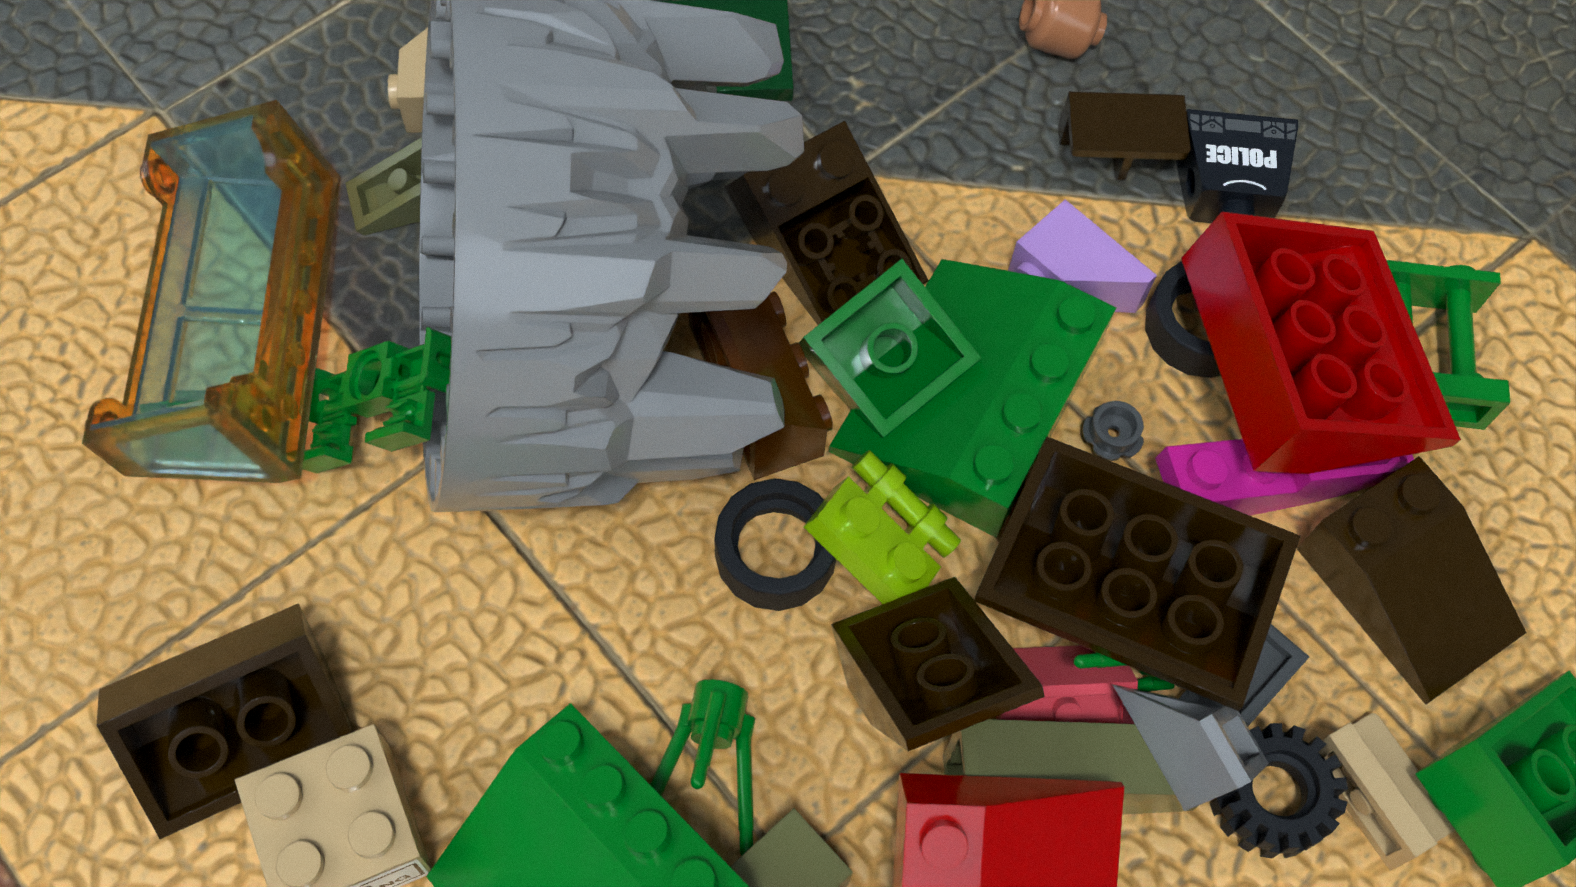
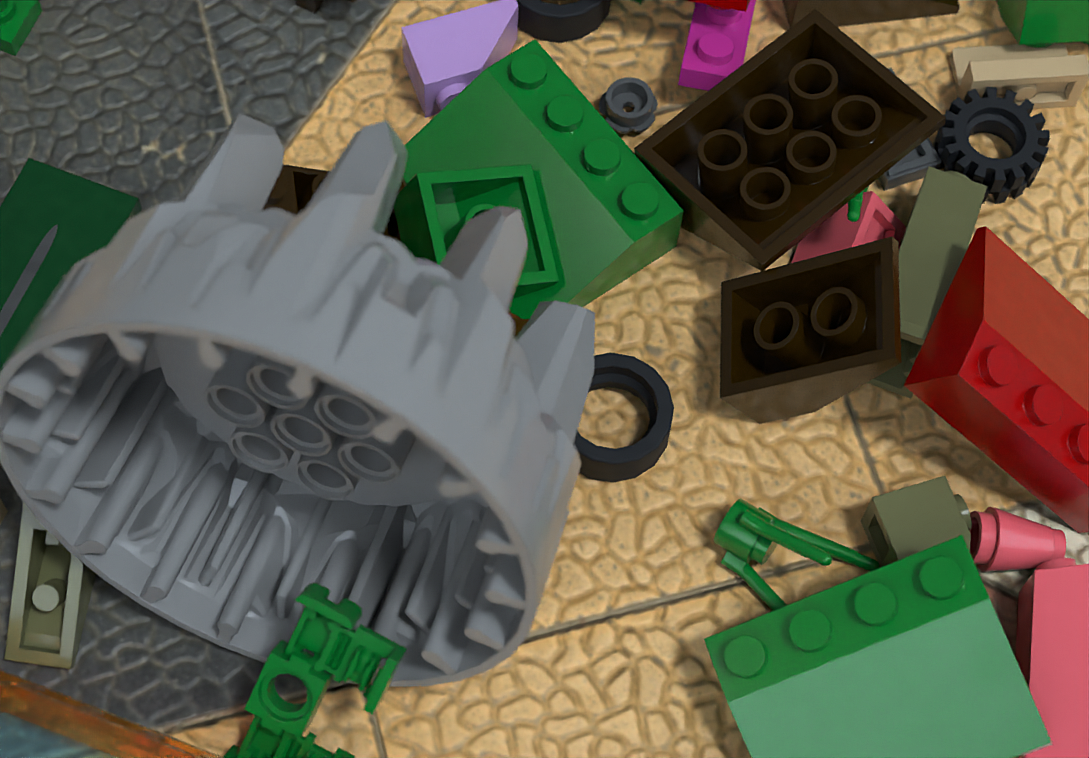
camera: 65 degrees left, 0 degrees up
lime plate [804,450,961,604] -> none
light grey slope [1112,684,1269,811] -> none

